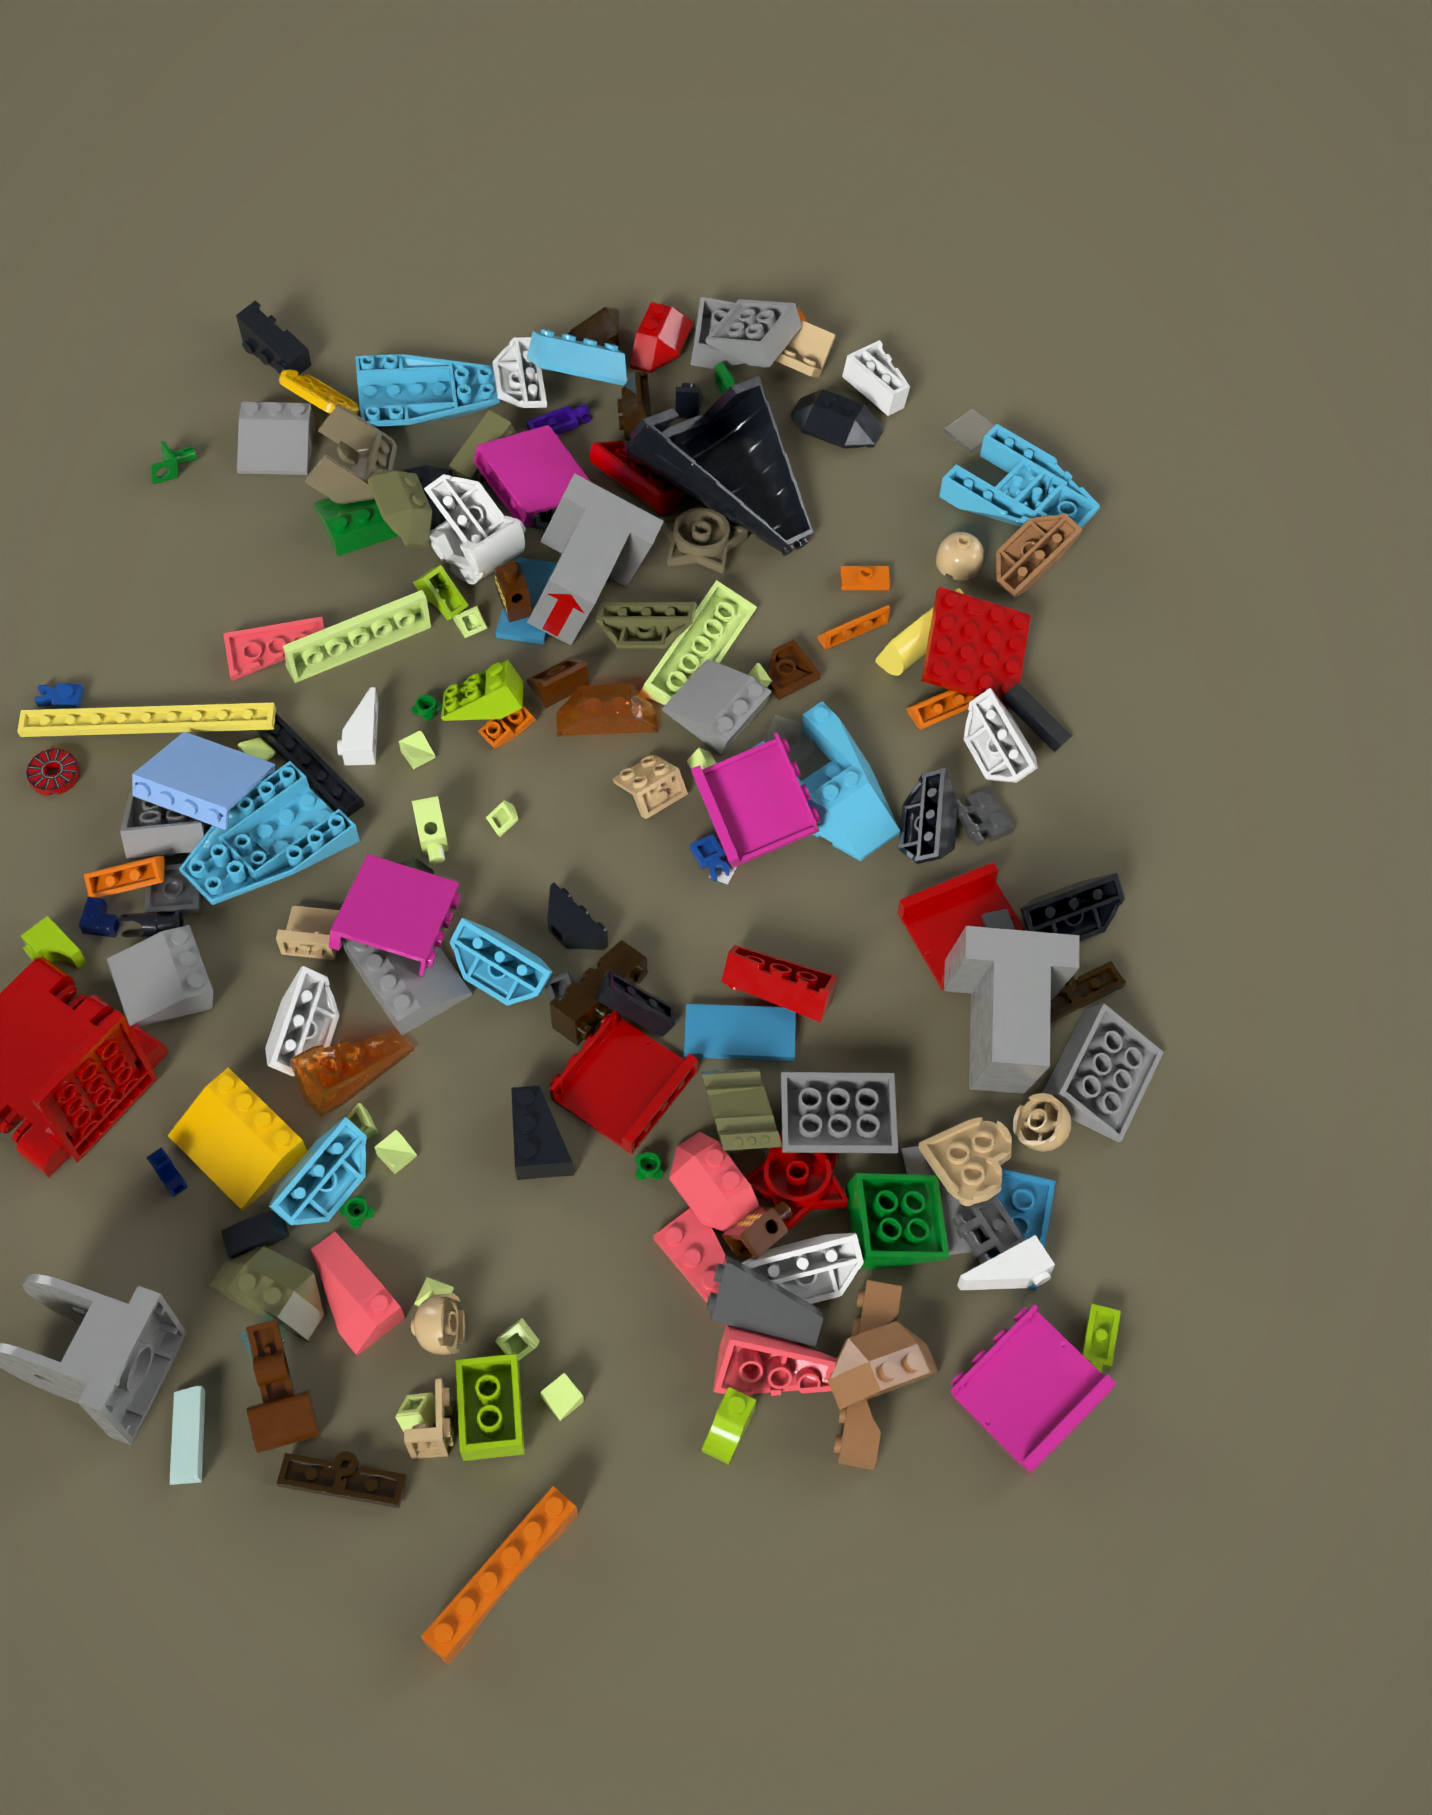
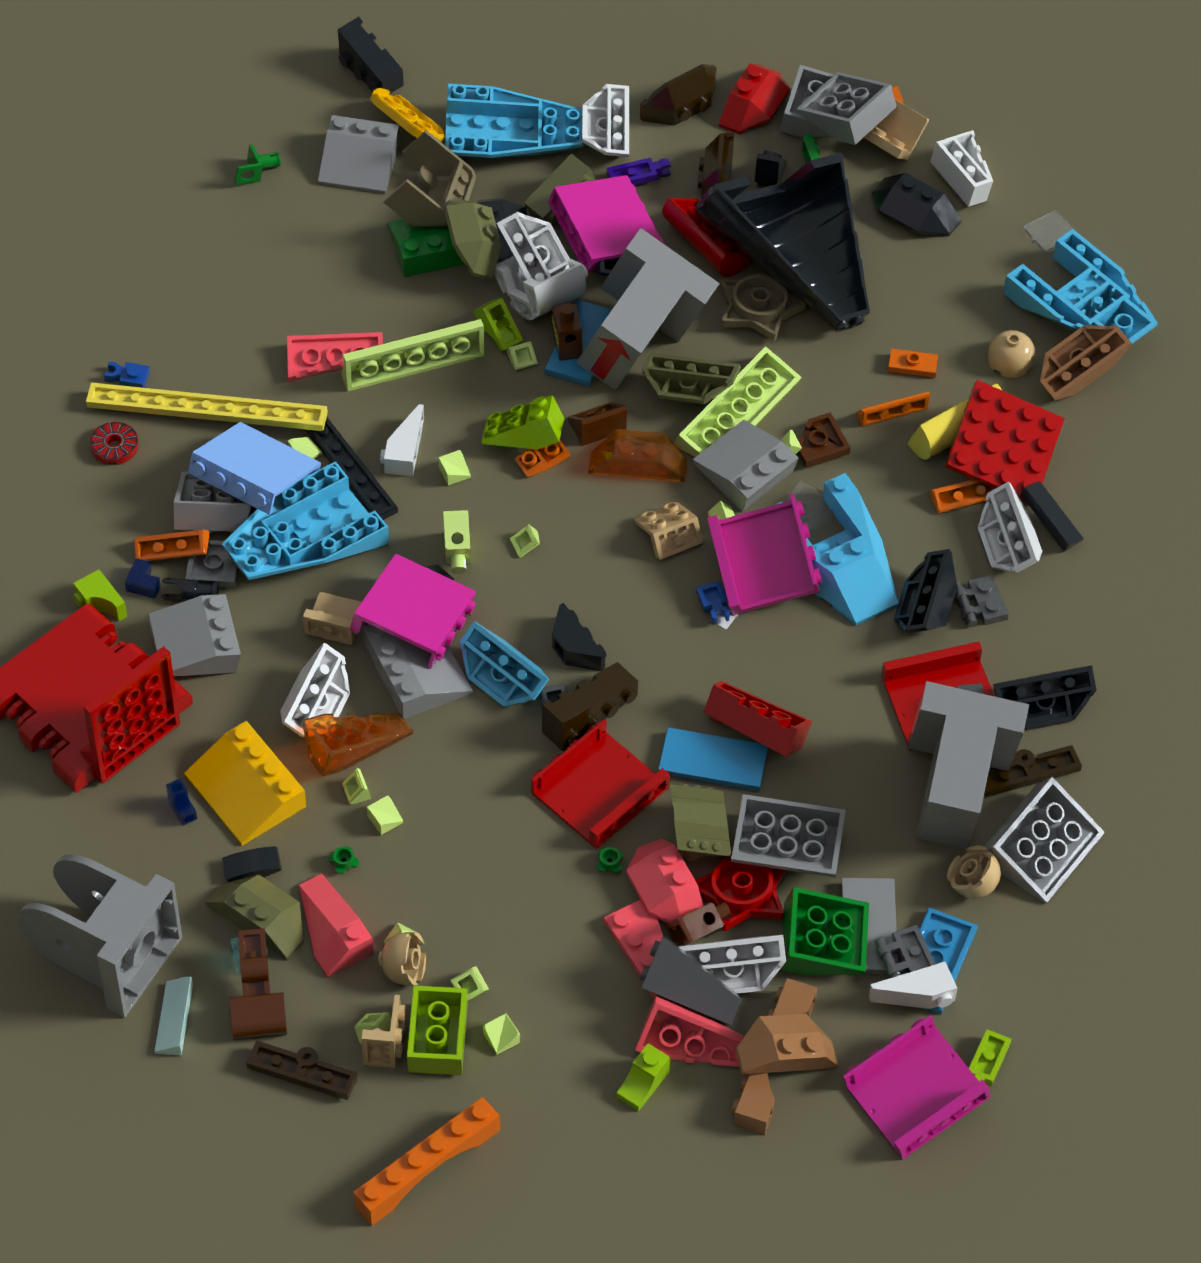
camera: 10 degrees right, 5 degrees down
medium azure wedge [269,1117,367,1225] -> none
green plate [411,695,442,721] -> none
black wedge [511,1085,574,1180] -> none
medium azure slope [527,329,627,386] -> none
black slope [598,970,675,1037] -> none
tan plate [919,1117,1012,1206] -> none

